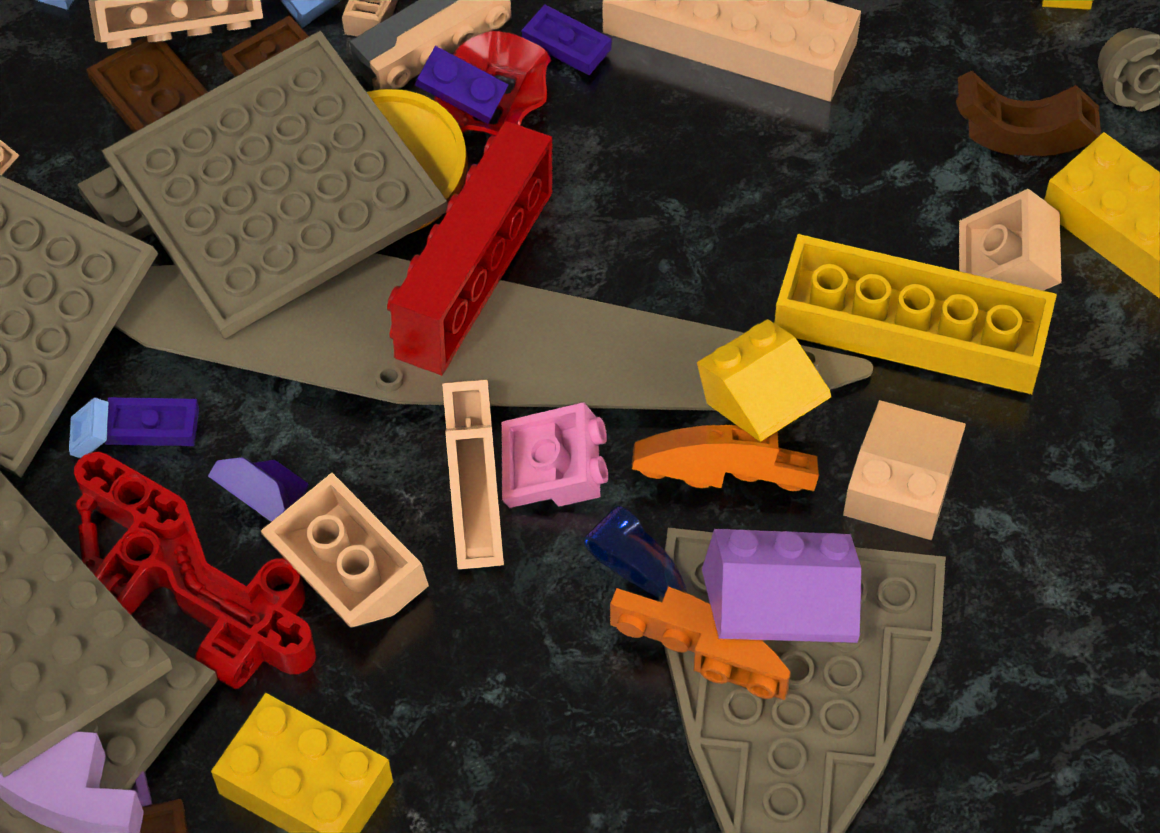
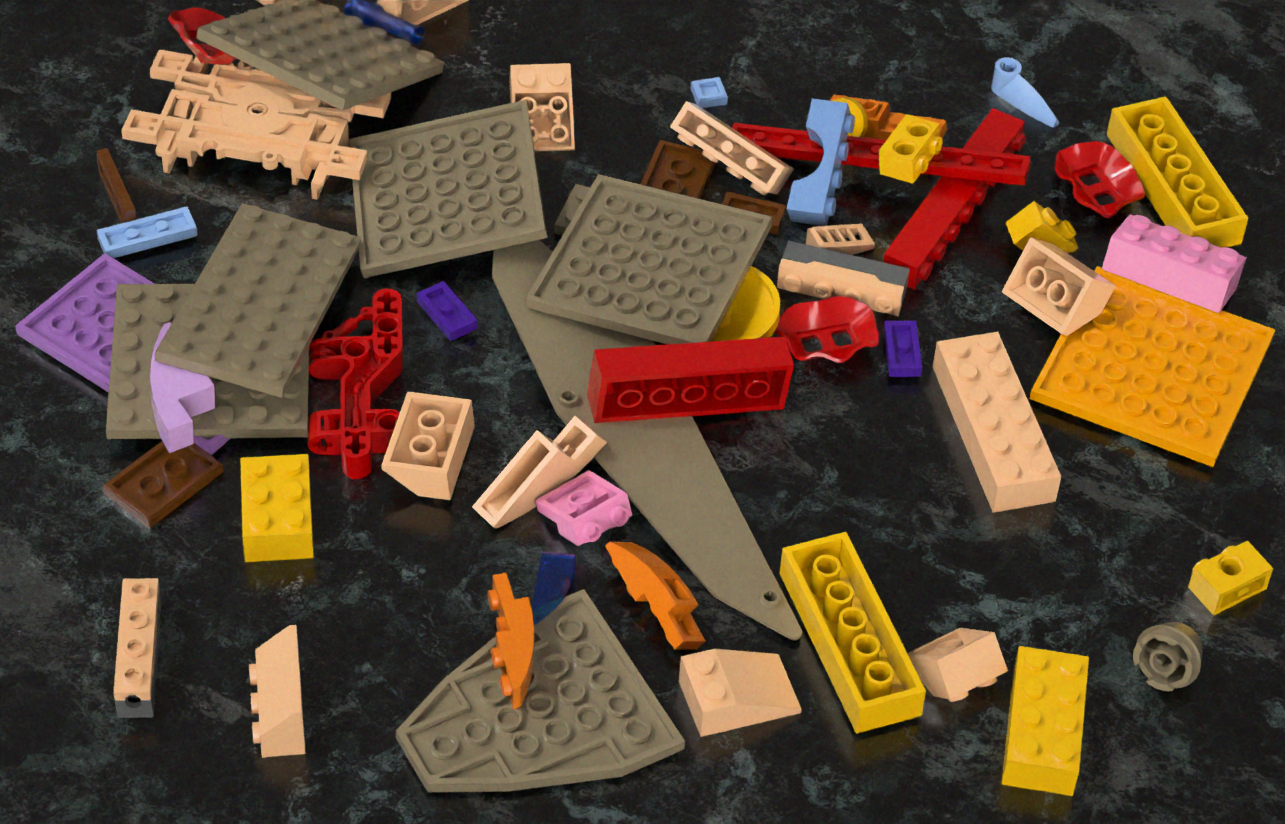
camera: 50 degrees right, 10 degrees down
light blue tile [69,398,108,458] -> none
slope [208,457,309,522] -> none
dark purple plate [415,46,509,124] -> none
yellow slope [697,319,831,442] -> none
medium lavender slope [702,529,861,643] -> none
reddish brown arch [956,71,1101,156] -> none

